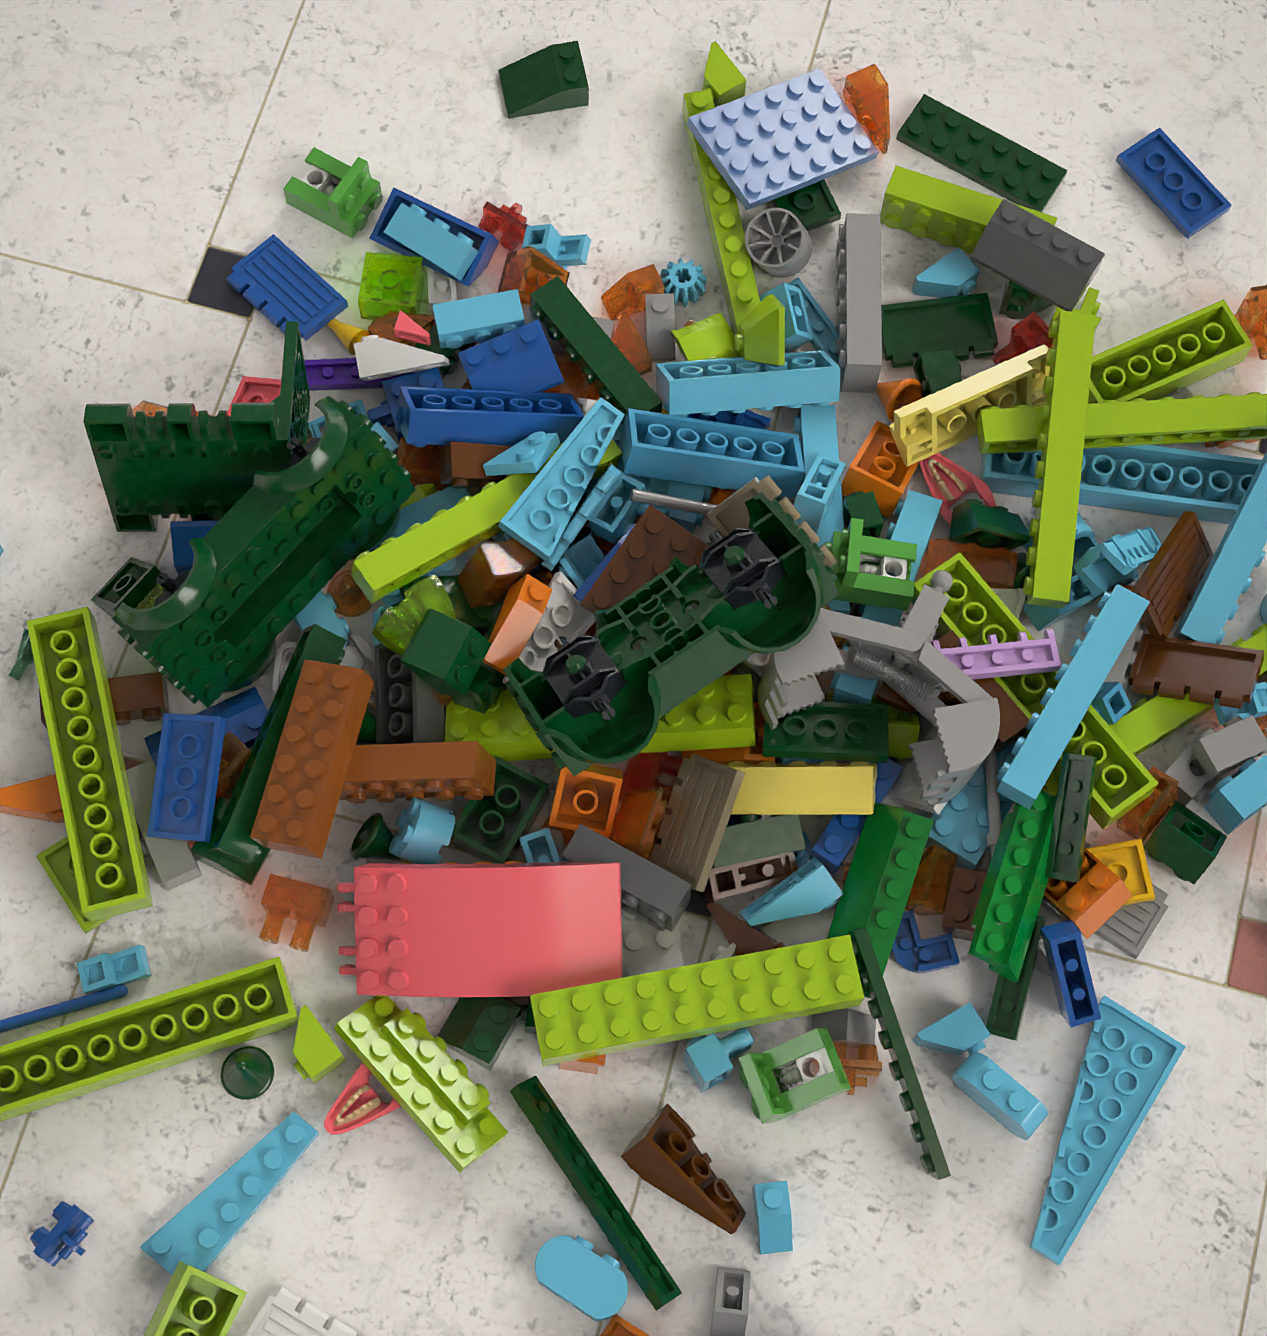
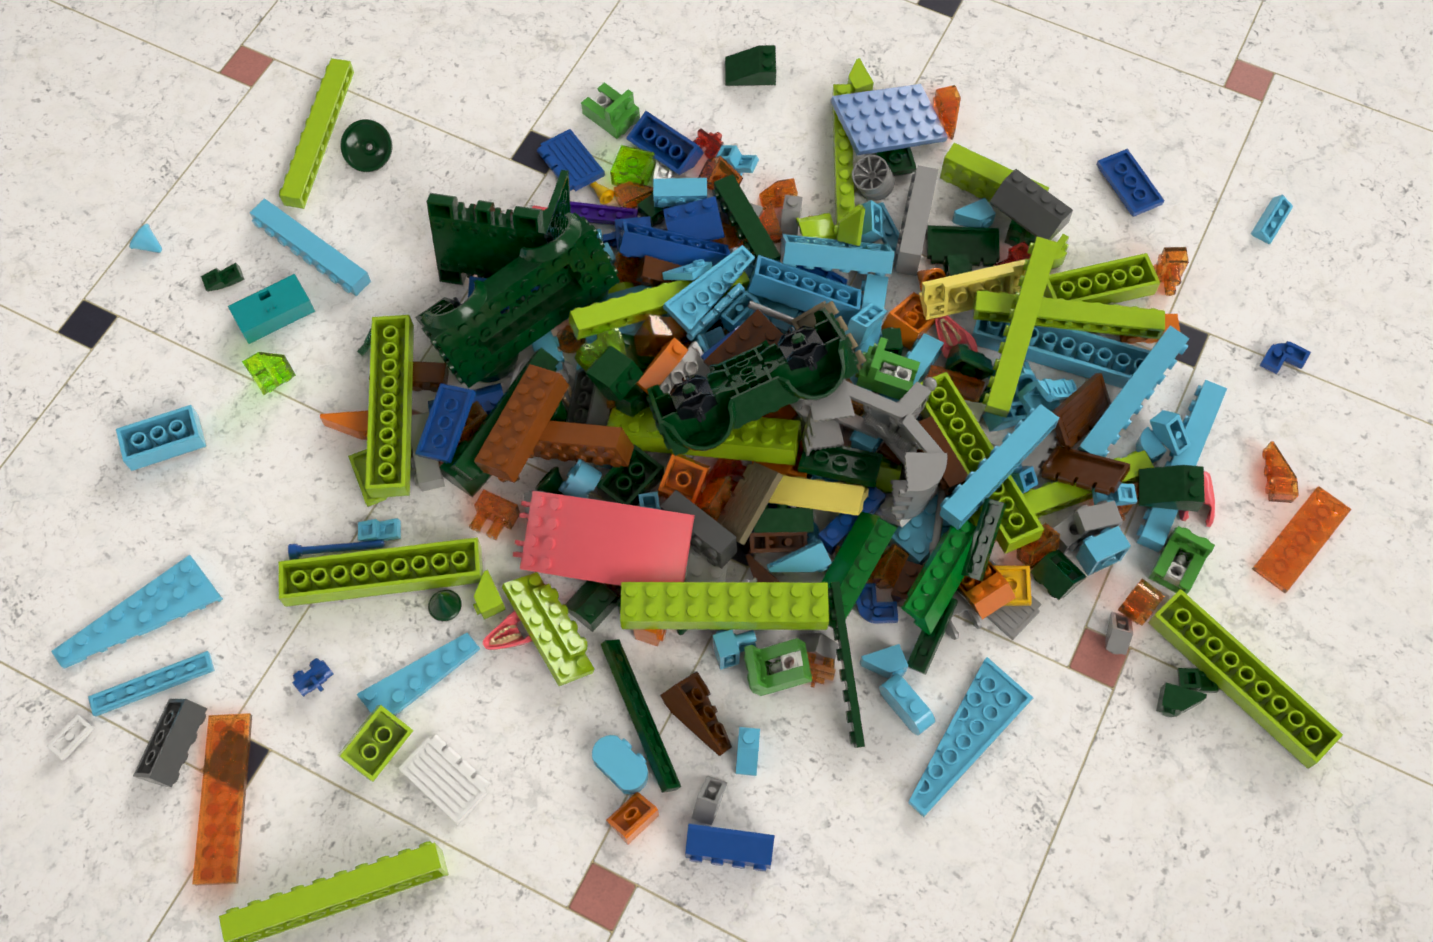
camera: 15 degrees right, 5 degrees down
white slope [354,335,450,381] -> none
medium azure brick [384,203,478,281] -> none
coral piece [394,310,431,346] -> none
medium azure gear [659,257,707,308] -> none
dark green plate [896,94,1068,212] -> none
lavender hinge [931,629,1061,679] -> none
blue brick [1040,919,1101,1027] -> none

